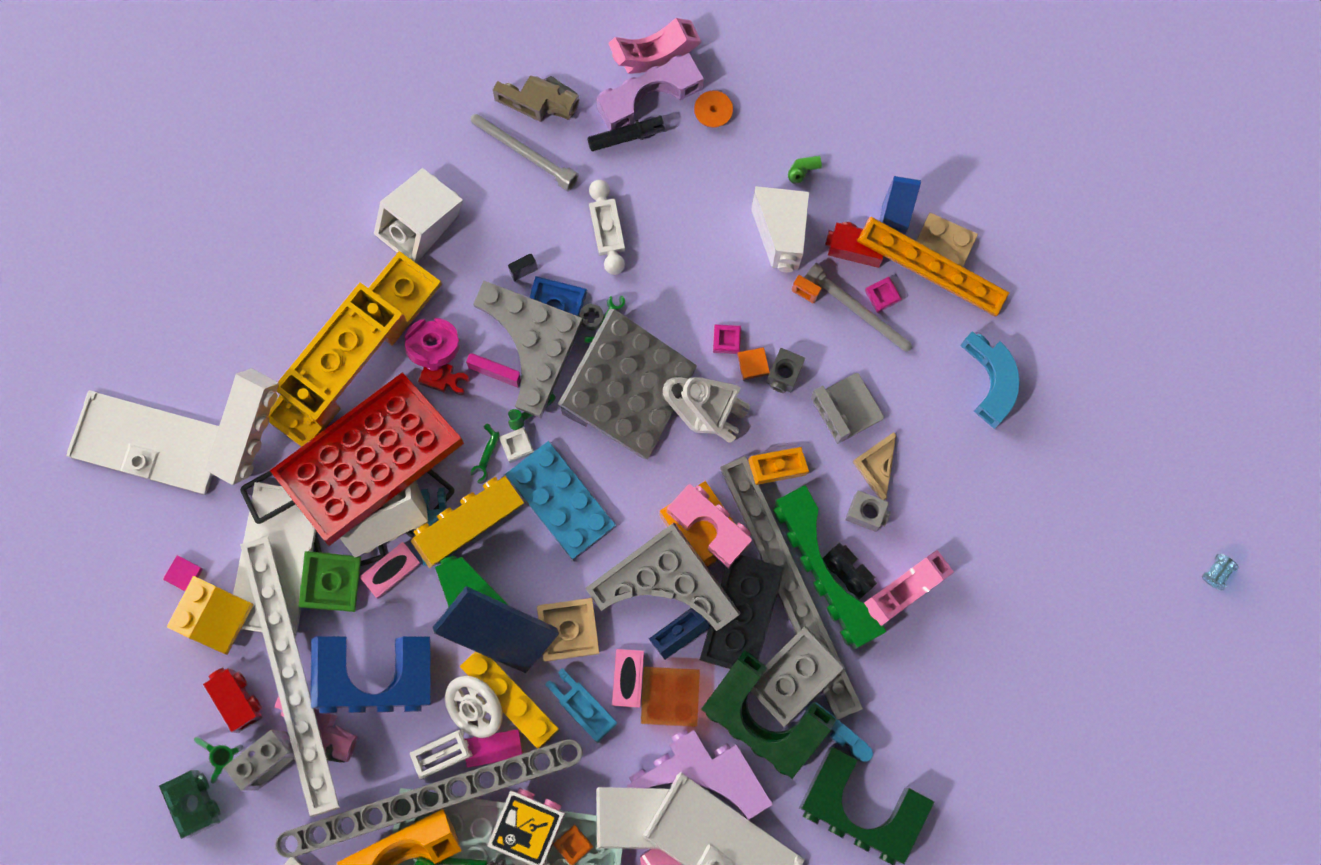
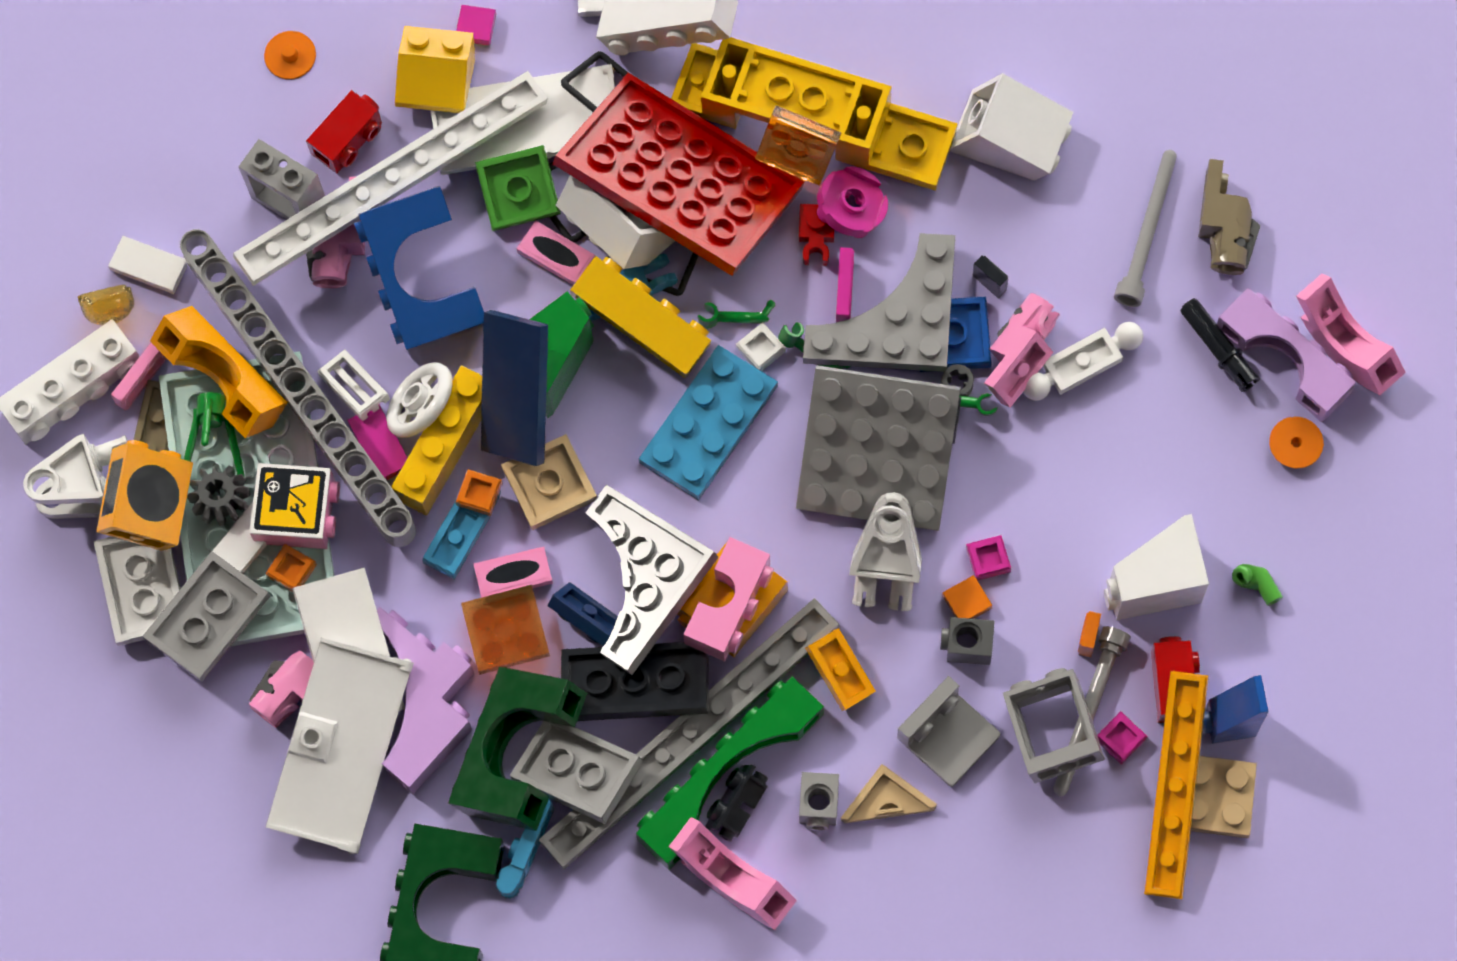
camera: 80 degrees right, 5 degrees down
clear green brick [159,770,221,839] -> none
green plant [194,737,243,784] -> none
dark azure arch [960,331,1019,429] -> none
none -> orange piece [264,31,316,79]
none -> orange tile [456,469,503,516]
none -> clear orange plate [755,105,841,186]
none -> bright pink plate [984,293,1060,408]
none -> light grey window [1003,668,1105,783]

